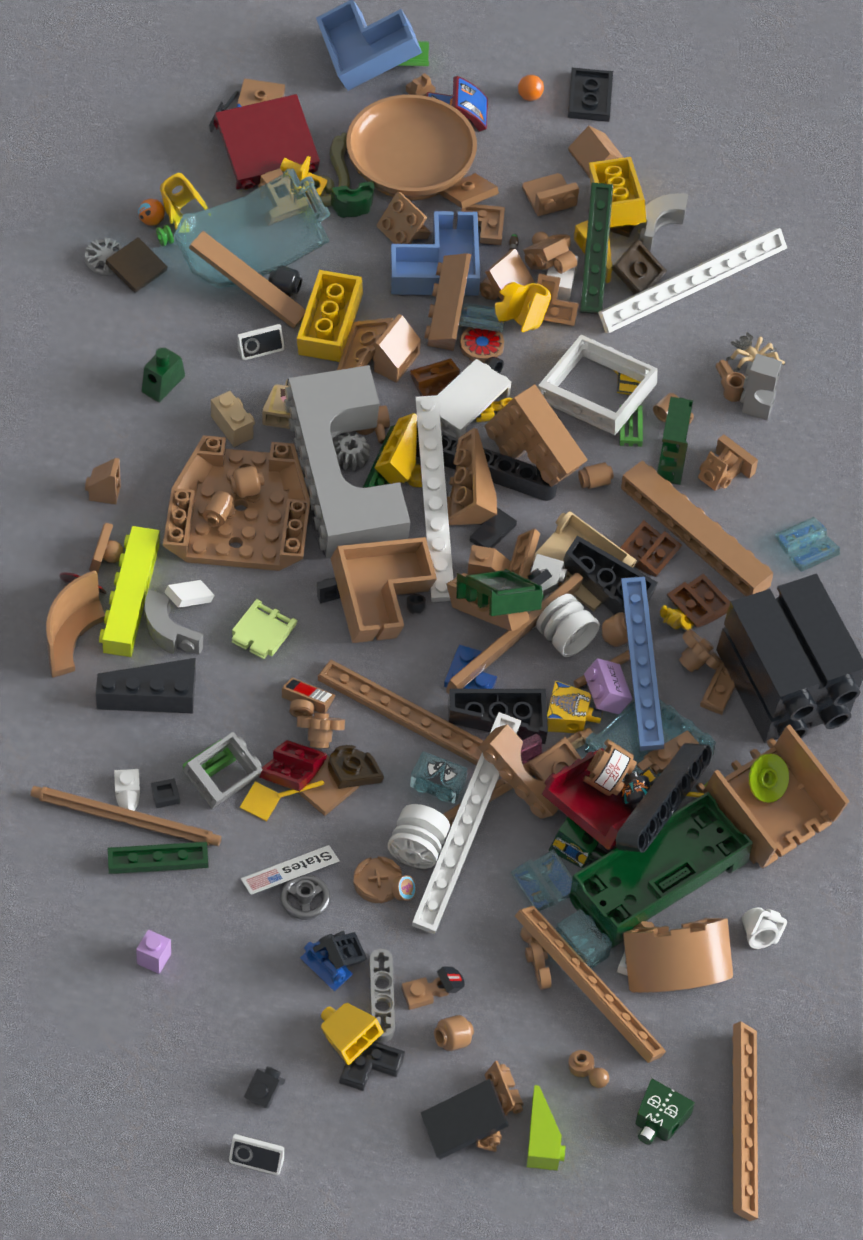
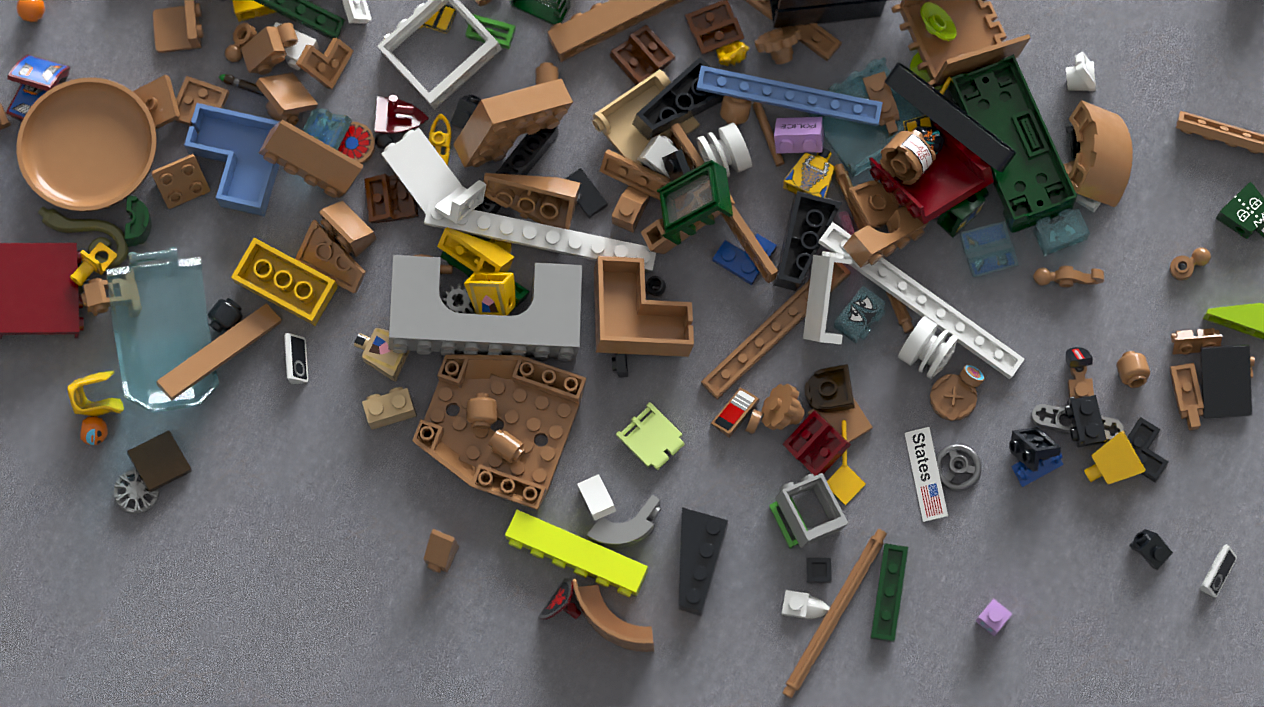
camera: 65 degrees left, 20 degrees up
medium nougat tile [89,523,124,574] -> none
dark green torso [141,348,185,403] -> none
bright green bush [156,225,174,246] -> none
yellow piece [495,282,551,332] -> none
medium nougat tile [515,906,666,1063] -> none
none -> dark red shield [375,95,429,133]
none -> white panel [435,180,487,223]
none -> yellow torso [464,272,516,316]
none -> white panel [803,251,852,345]
none -> black bracket [1065,395,1107,448]
none -> medium nougat hinge [1169,363,1204,431]

